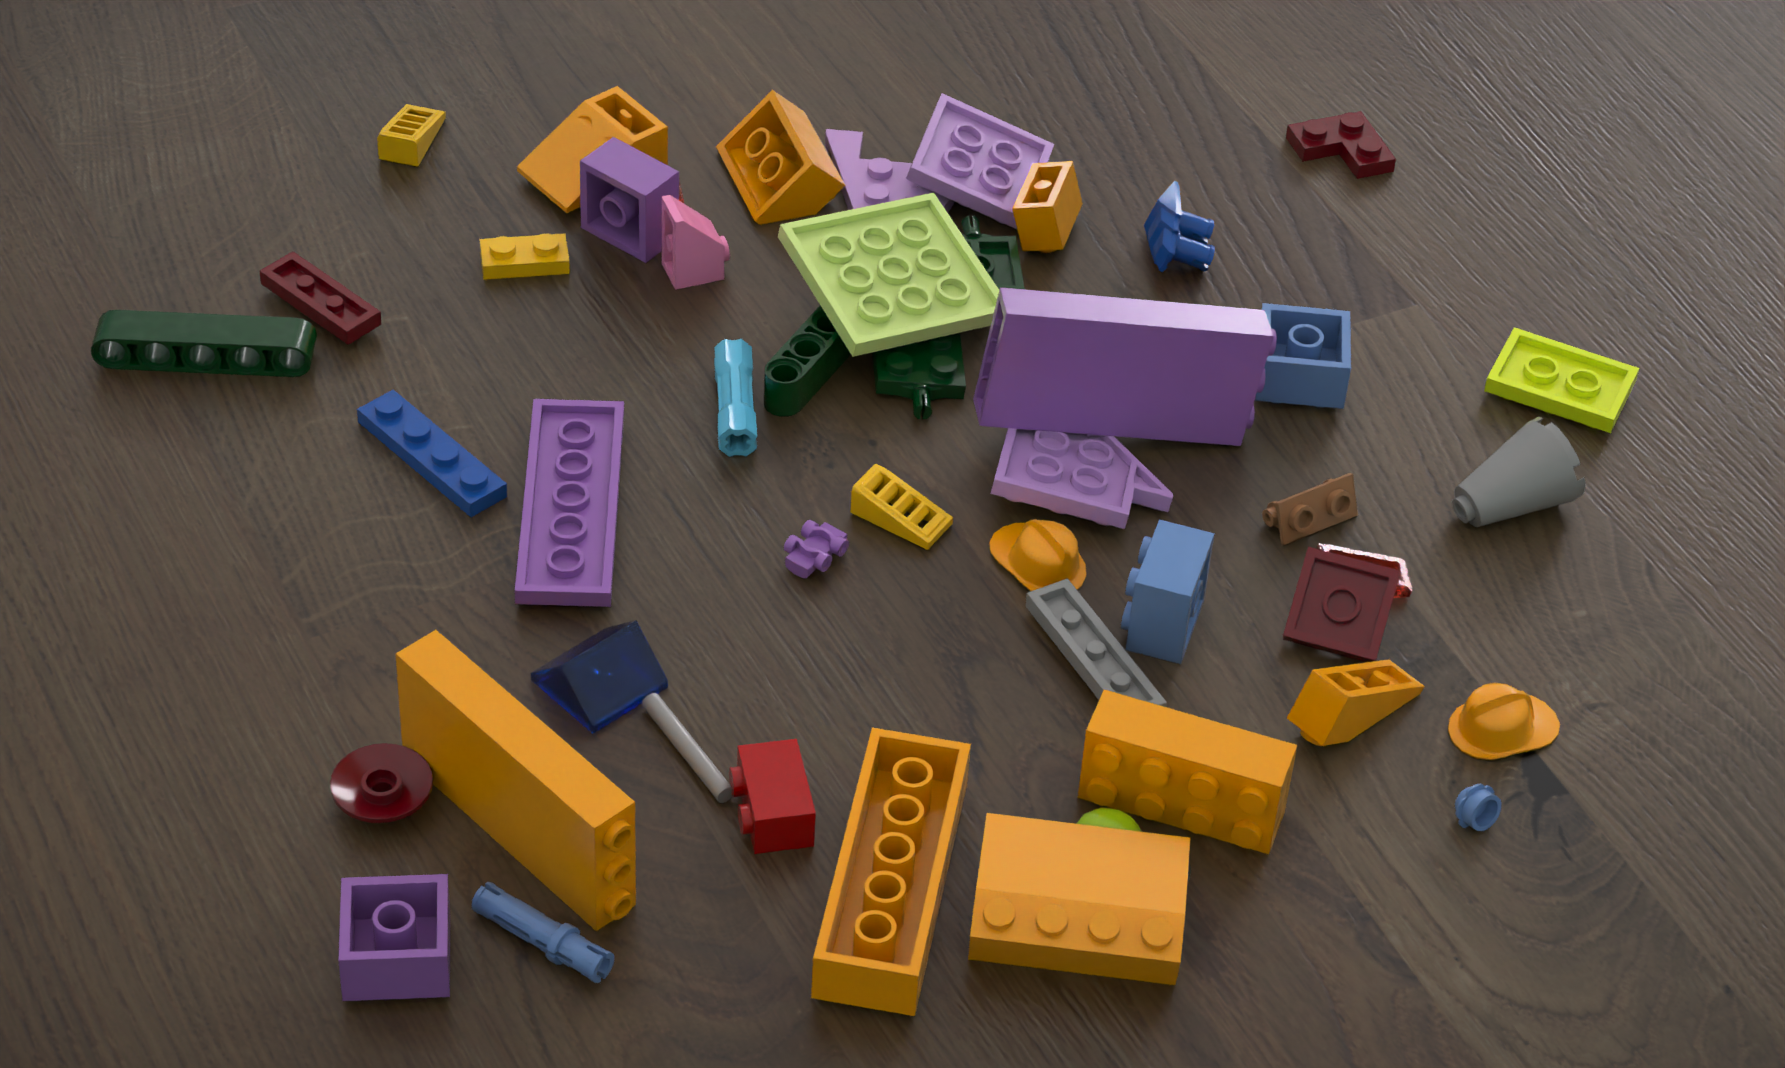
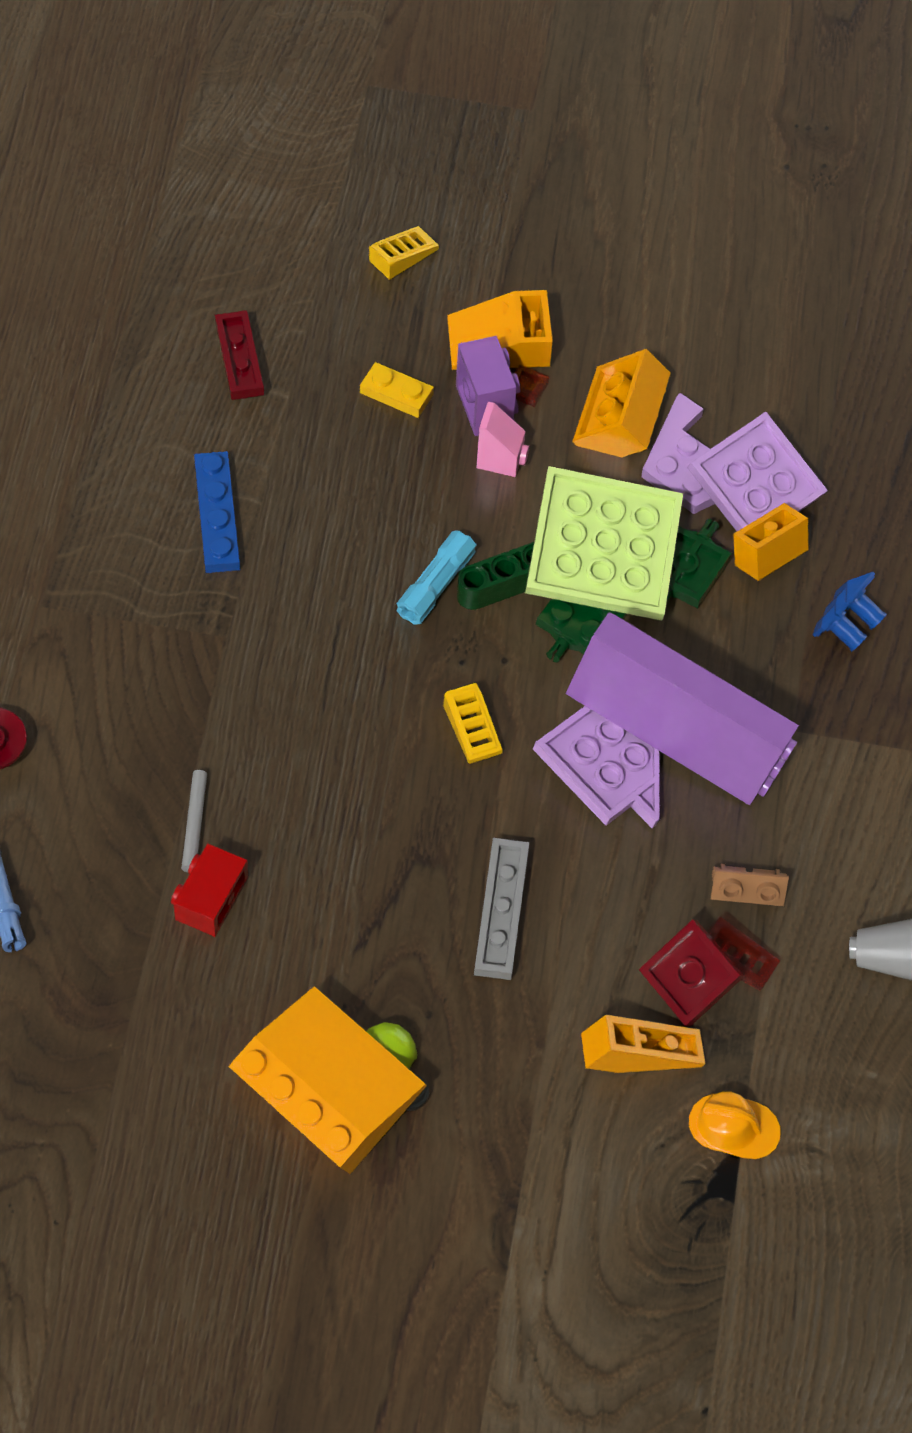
camera: 35 degrees right, 15 degrees up
dark green beam [91,310,317,377] -> none
light orange brick [395,630,636,931] -> none
medium lavender plate [515,399,624,607] -> none
clear blue slope [531,620,668,734] -> none
medium lavender piece [784,520,849,578] -> none
light orange brick [811,728,971,1016] -> none
light orange piece [989,519,1087,591] -> none
light orange brick [1077,689,1297,854] -> none
medium blue brick [1121,519,1215,664] -> none
medium blue brick [1255,303,1351,409] -> none
medium blue plate [1455,783,1501,831] -> none

